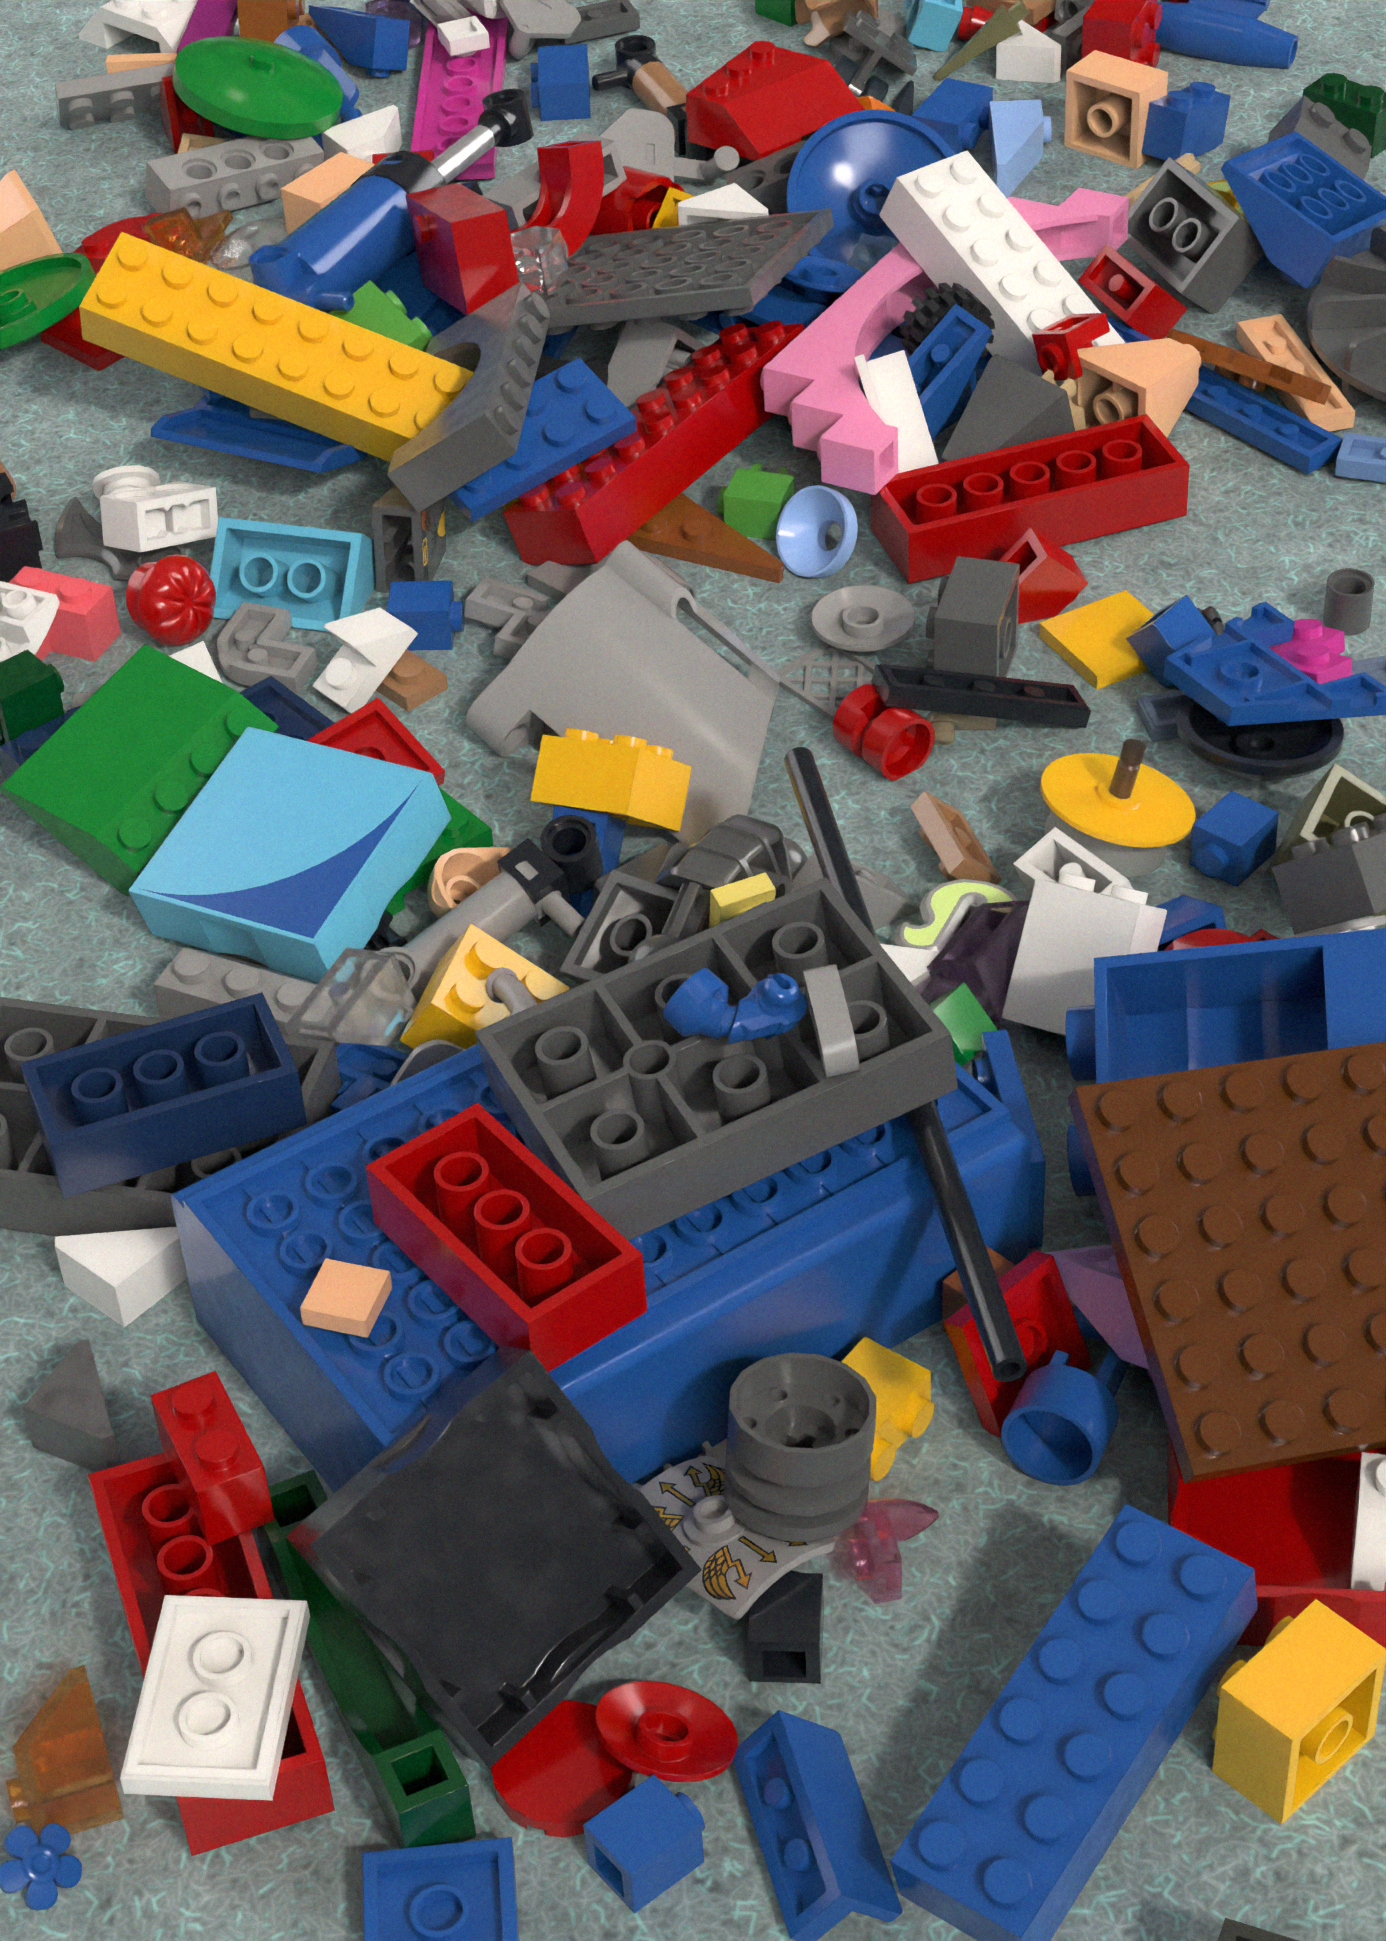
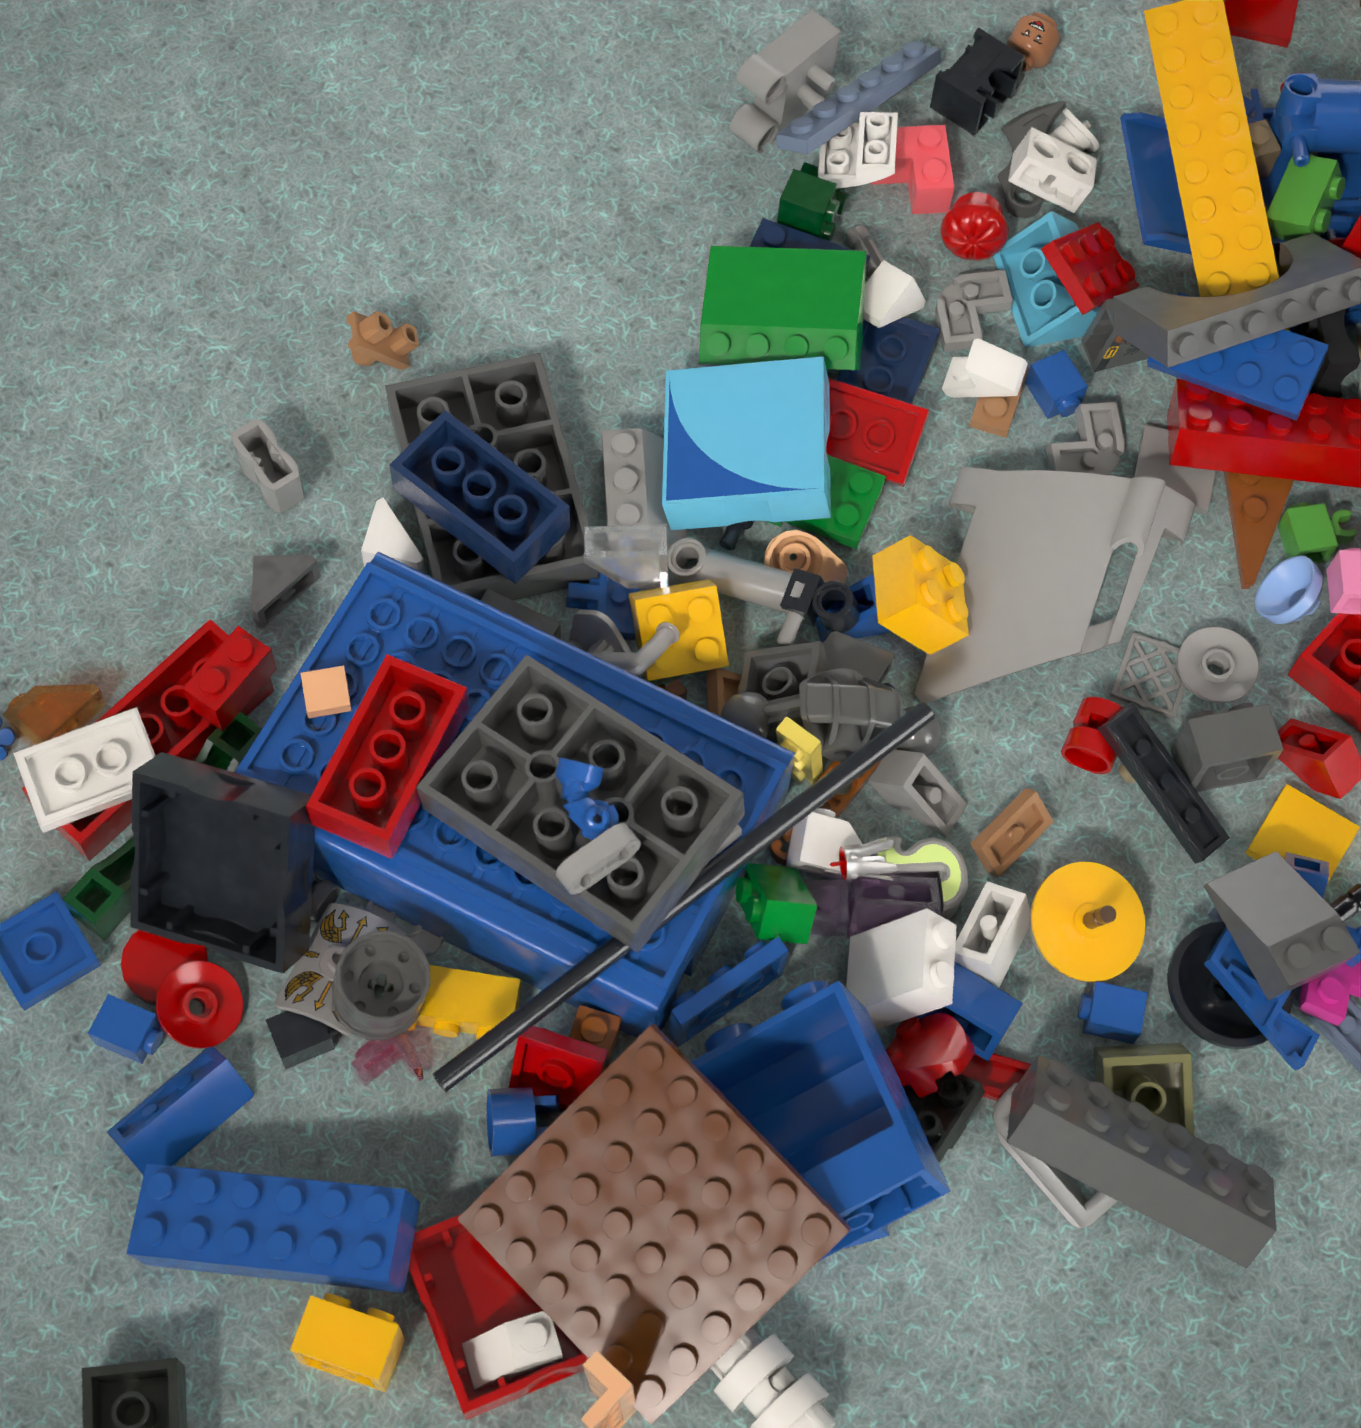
camera: 55 degrees right, 25 degrees up
none -> flat silver piece [830,837,898,881]
none -> red plate [1041,222,1139,315]
none -> dark grey slope [1204,852,1361,1001]

